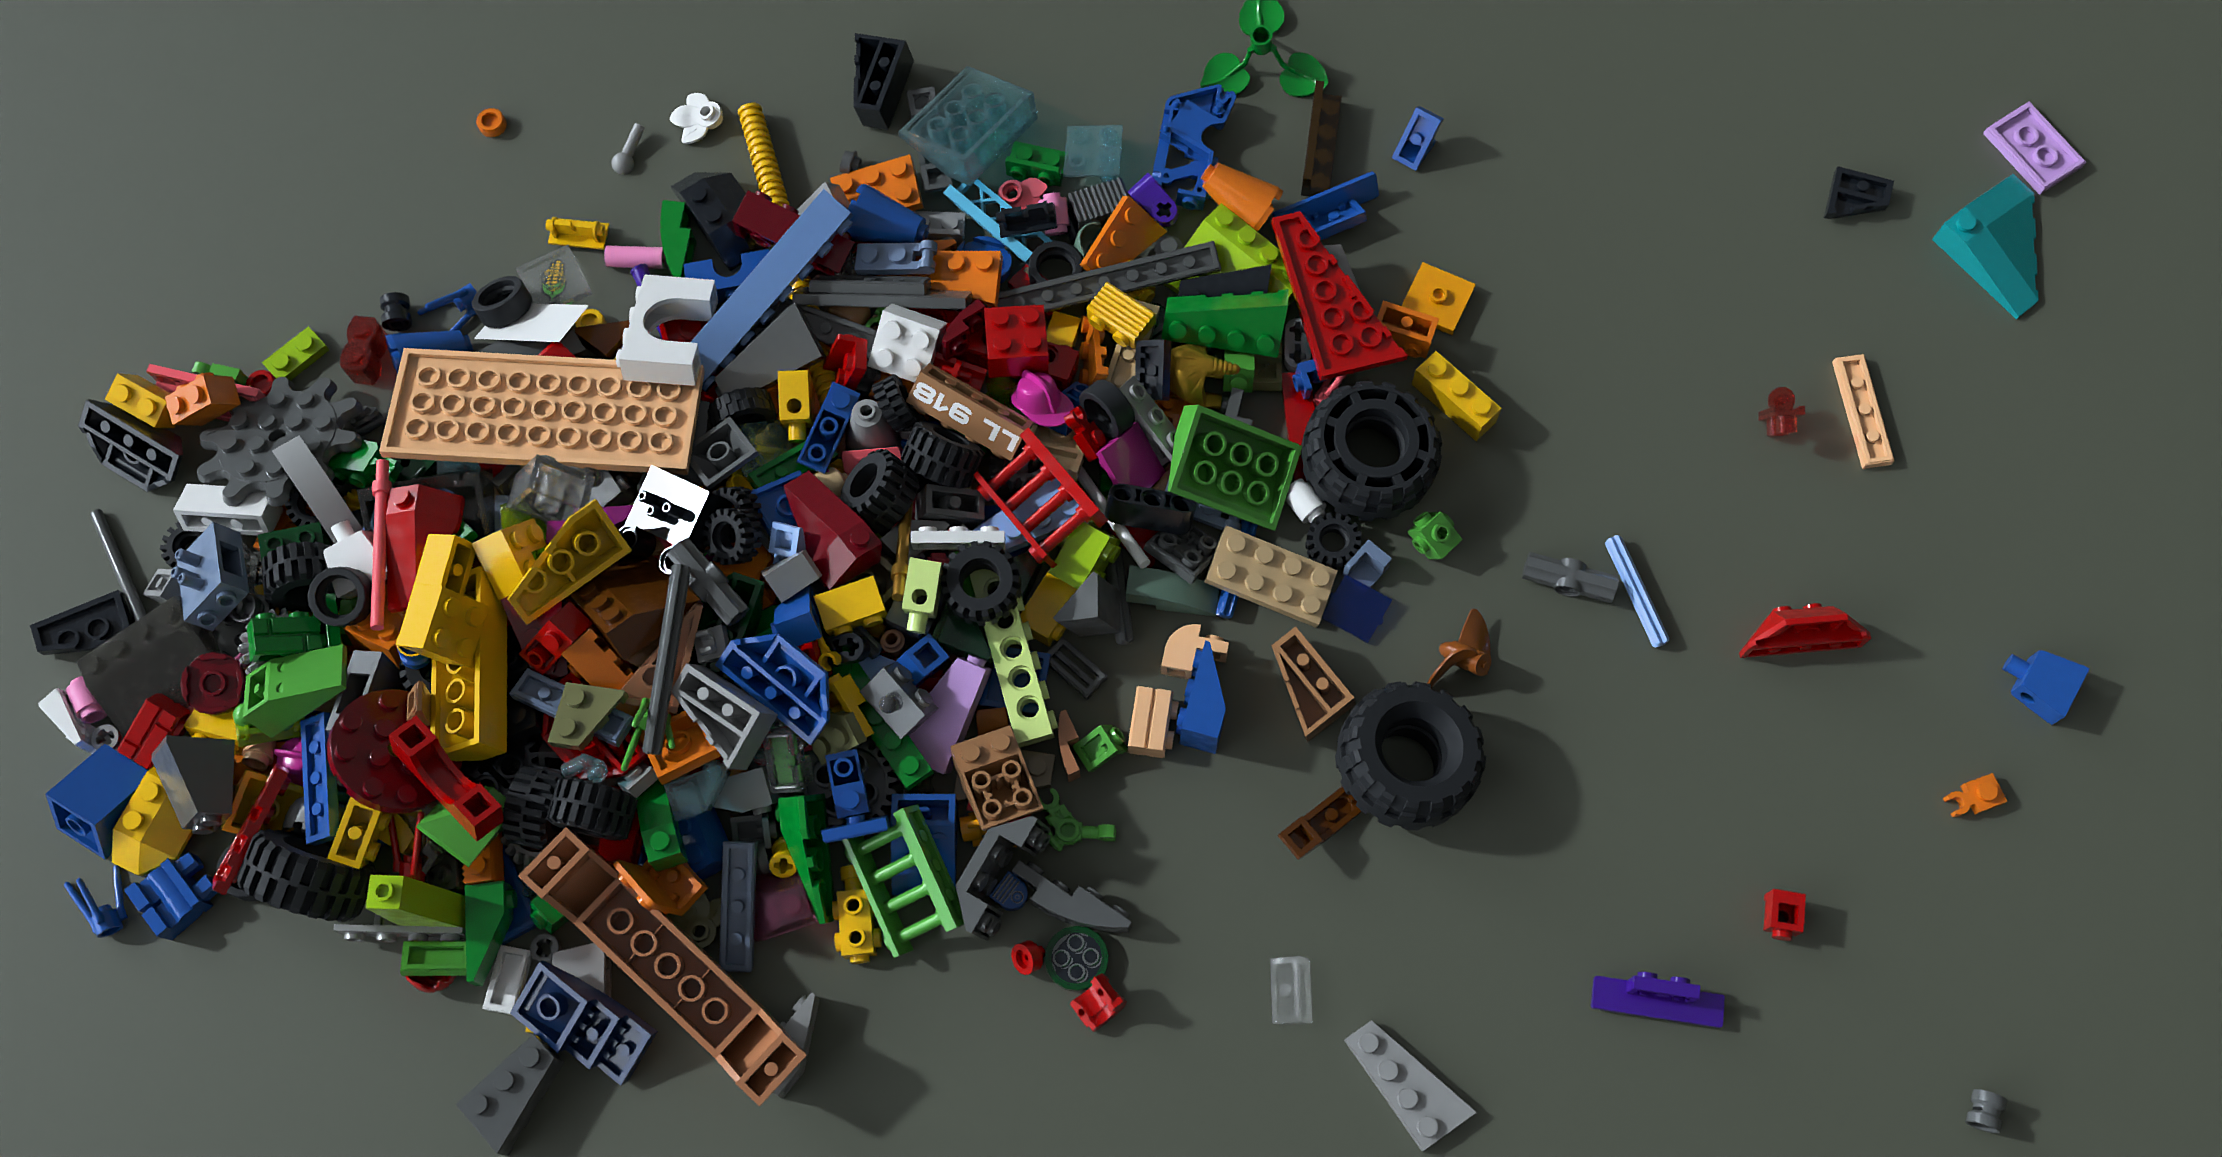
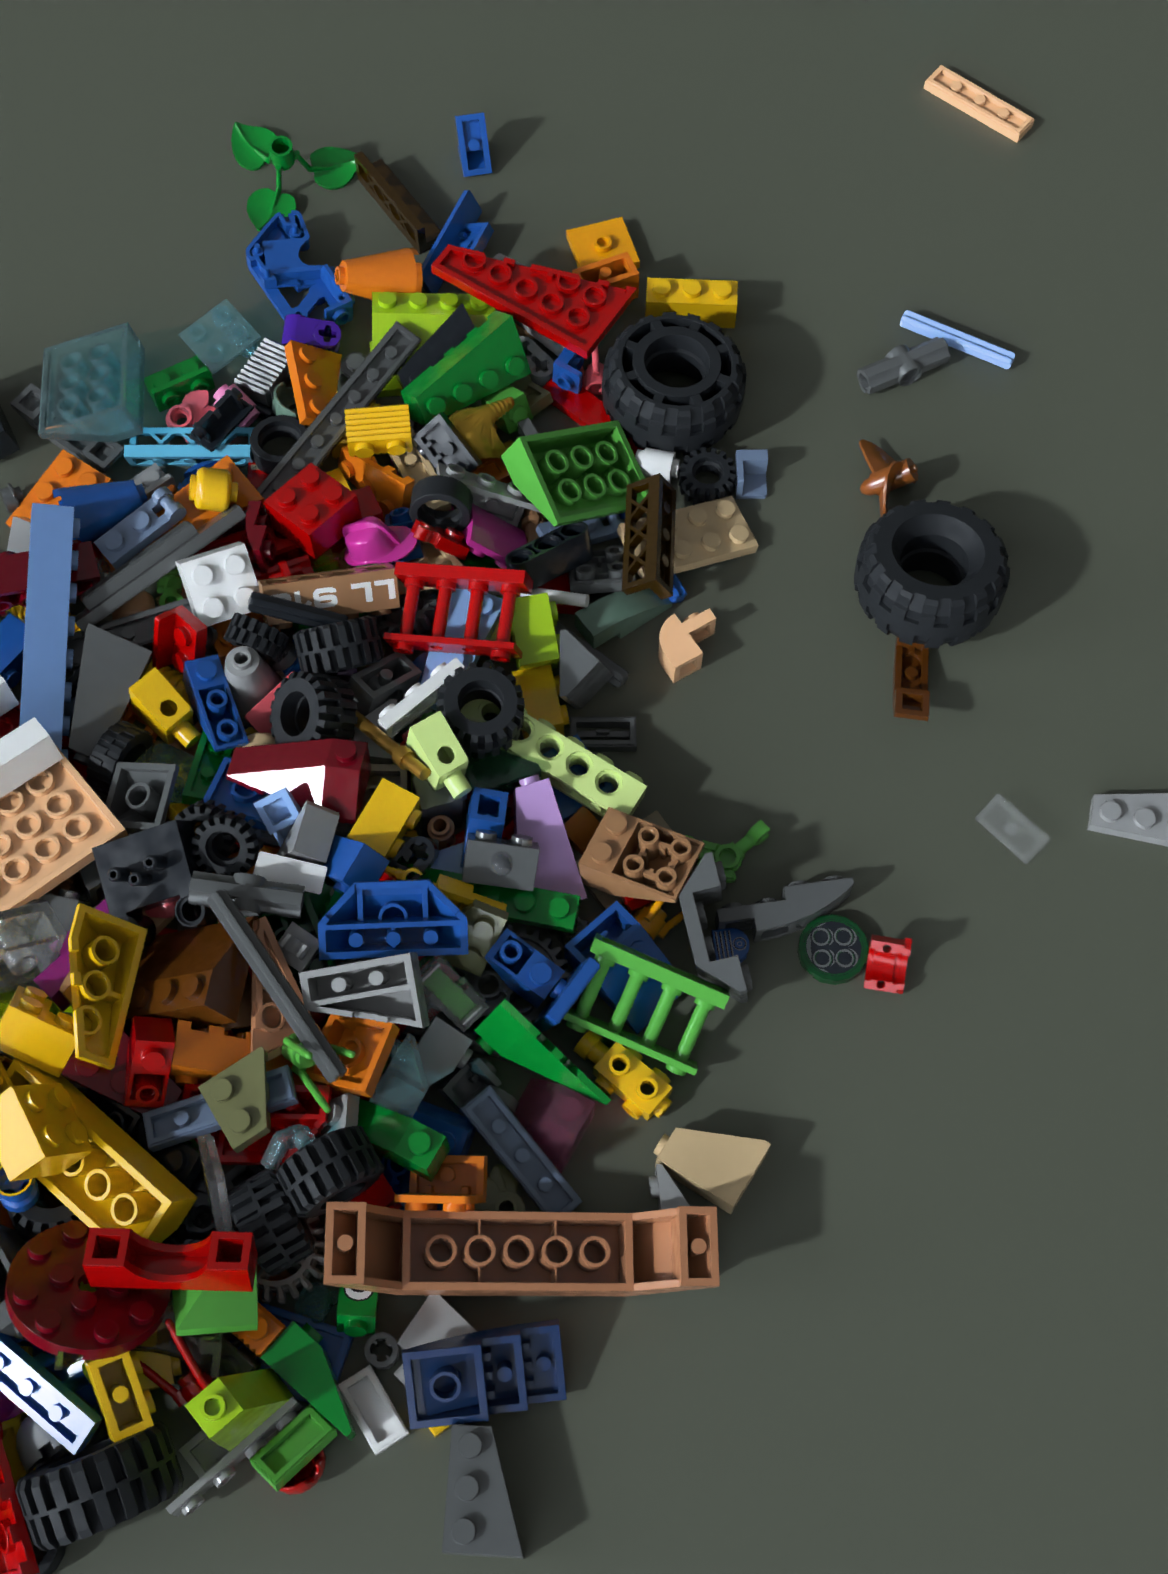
camera: 45 degrees left, 5 degrees down
medium nougat slope [406,681,431,726] -> none
yellow bush [769,837,797,878] -> none
red tile [1011,940,1045,975] -> none
nougat slope [1058,710,1080,782] -> none
bright green bracket [1072,725,1128,772] -> none
light nougat brick [1128,686,1179,758] -> none
blue slope [1176,641,1226,754] -> none
medium nougat wedge [1271,626,1356,743] -> none
clear blue piece [1322,574,1392,644] -> none
bright green brick [1407,511,1463,559] -> none
red wedge [1739,603,1871,658] -> none
clear red hips [1759,387,1805,436] -> none
none -> yellow head [189,467,238,512]
none -> clear tile [197,1133,233,1232]
none -> black axle [248,592,348,627]
none -> white sticker [253,851,327,894]
none -> dark brown fence [622,473,676,600]
none -> tan slope [653,1128,771,1215]

